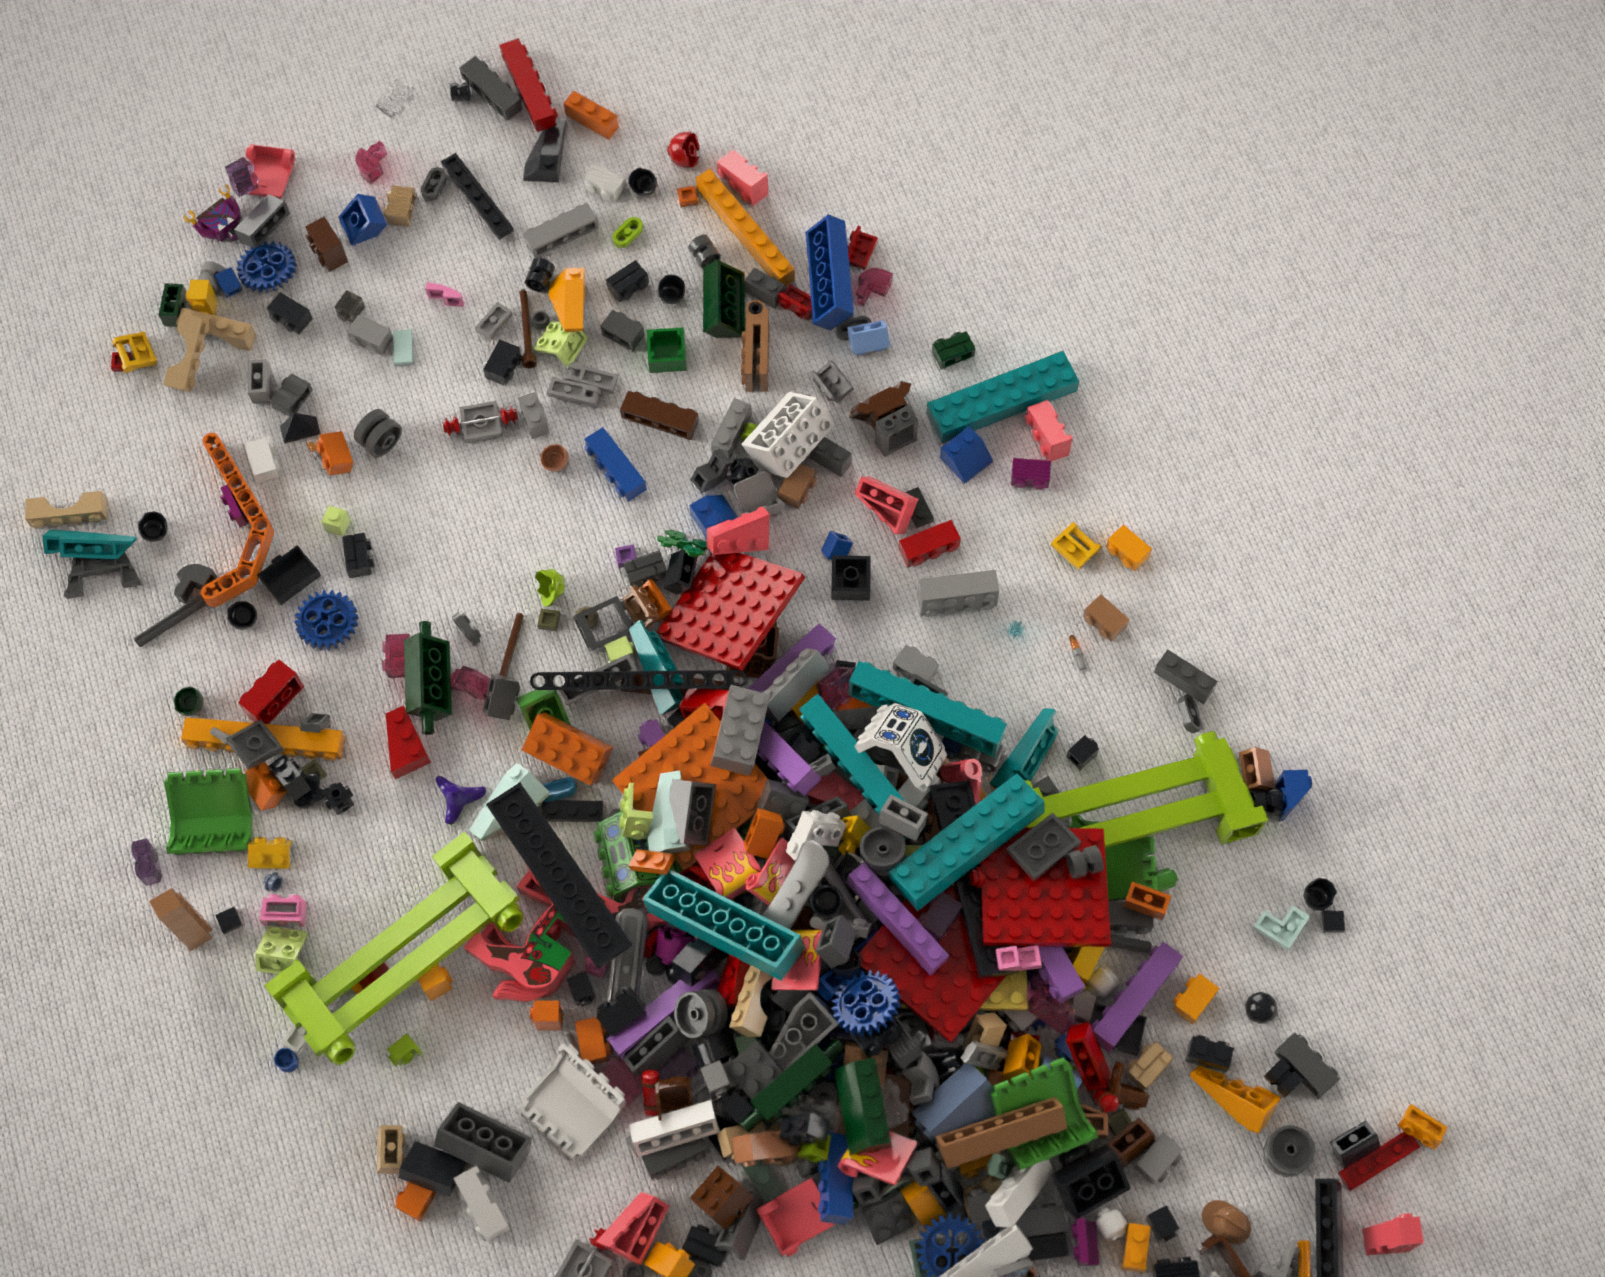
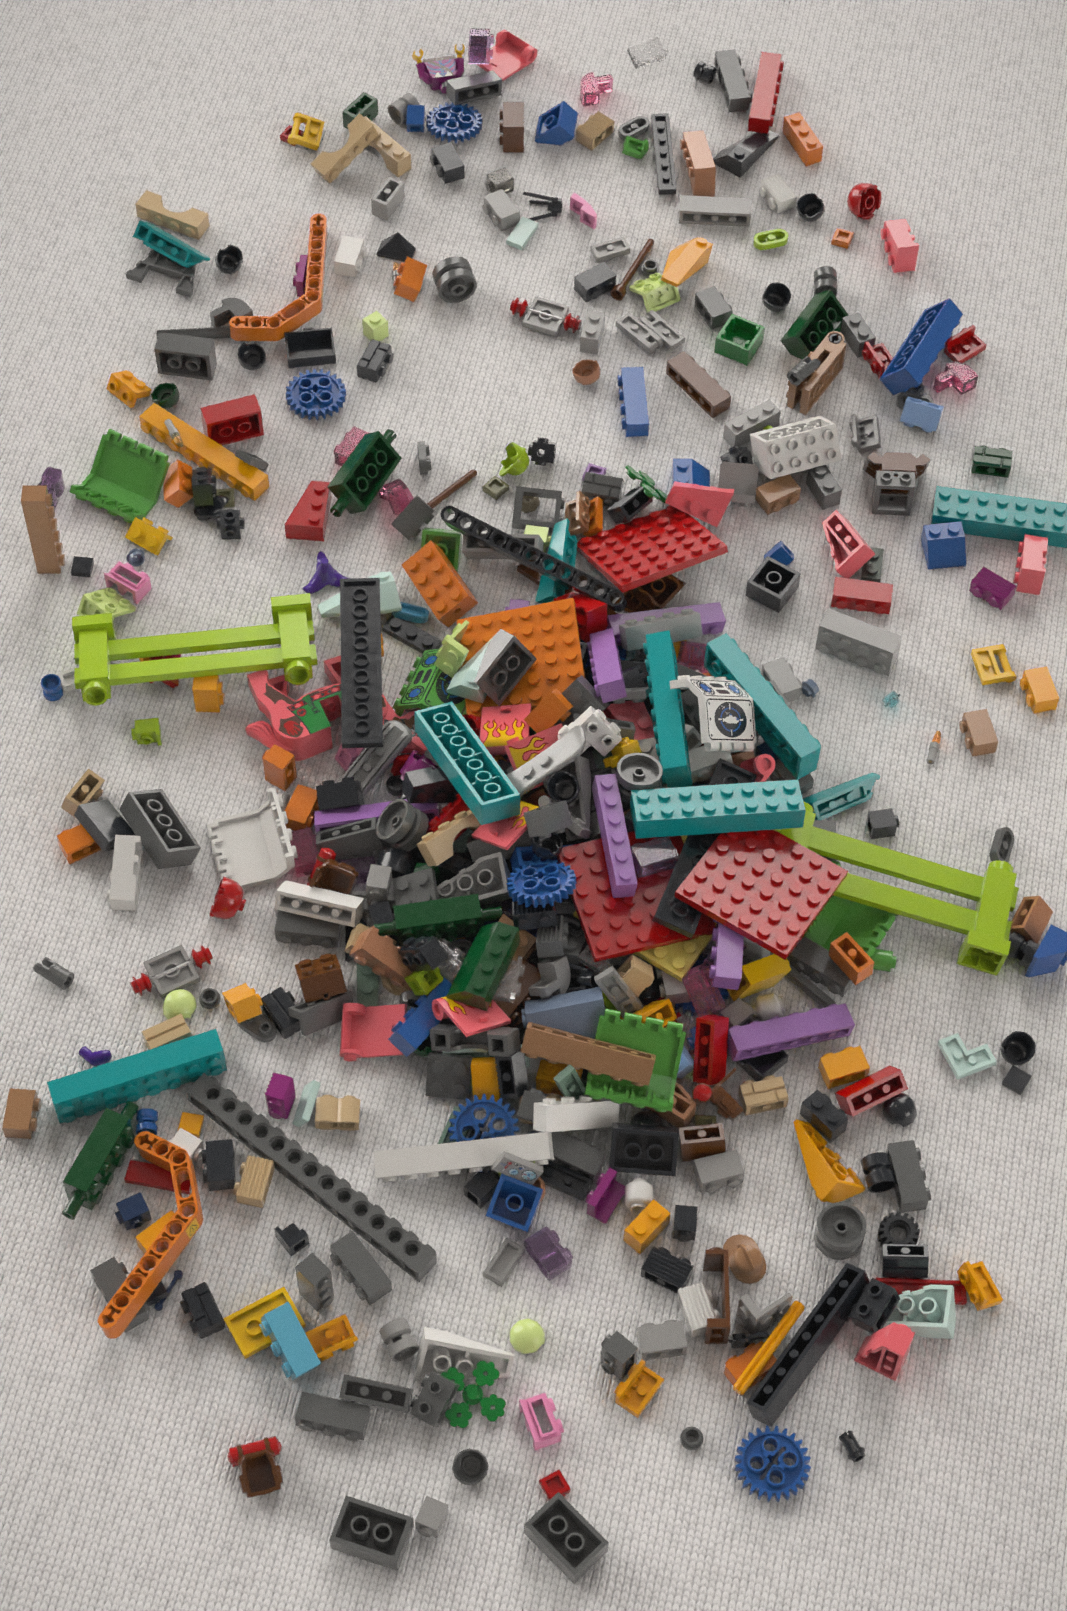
camera: 30 degrees right, 10 degrees down
yellow brick [186,279,218,315] -> none
dark grey tile [226,719,283,770] -> none
dark grey brick [270,374,313,417] -> none
black wheel [524,258,555,292] -> none
black brick [566,971,596,1006] -> none
coral wedge [596,1192,670,1265] -> none
black brick [606,260,649,302] -> none
orange plate [629,849,675,875] -> none
dark grey brick [690,449,731,493] -> none
light orange brick [696,169,795,286] -> none
light grey brick [710,685,770,776] -> none
light grey brick [879,795,928,841] -> none
red plate [969,867,986,888] -> none
bright pink slope [996,945,1042,971] -> none
dark grey plate [1006,813,1081,881] -> none
dark grey wheel [1066,845,1104,879] -> none
dark grey brick [1154,649,1218,704] -> none
none -> light orange bracket [107,370,152,408]
none -> dark grey brick [154,332,217,380]
none -> red cylinder [209,876,246,920]
none -> black plant [523,192,562,221]
none -> black brick [528,438,557,466]
none -> bright green plate [622,136,649,159]
none -> nougat wedge [680,130,716,197]
none -> dark grey hinge [787,356,821,386]
none -> sand blue plate [801,679,819,698]
none -> red brick [835,1065,908,1117]
none -> black brick [849,1278,900,1334]
none -> black tyre [877,1211,920,1247]
none -> light aqua wedge [883,1285,956,1339]

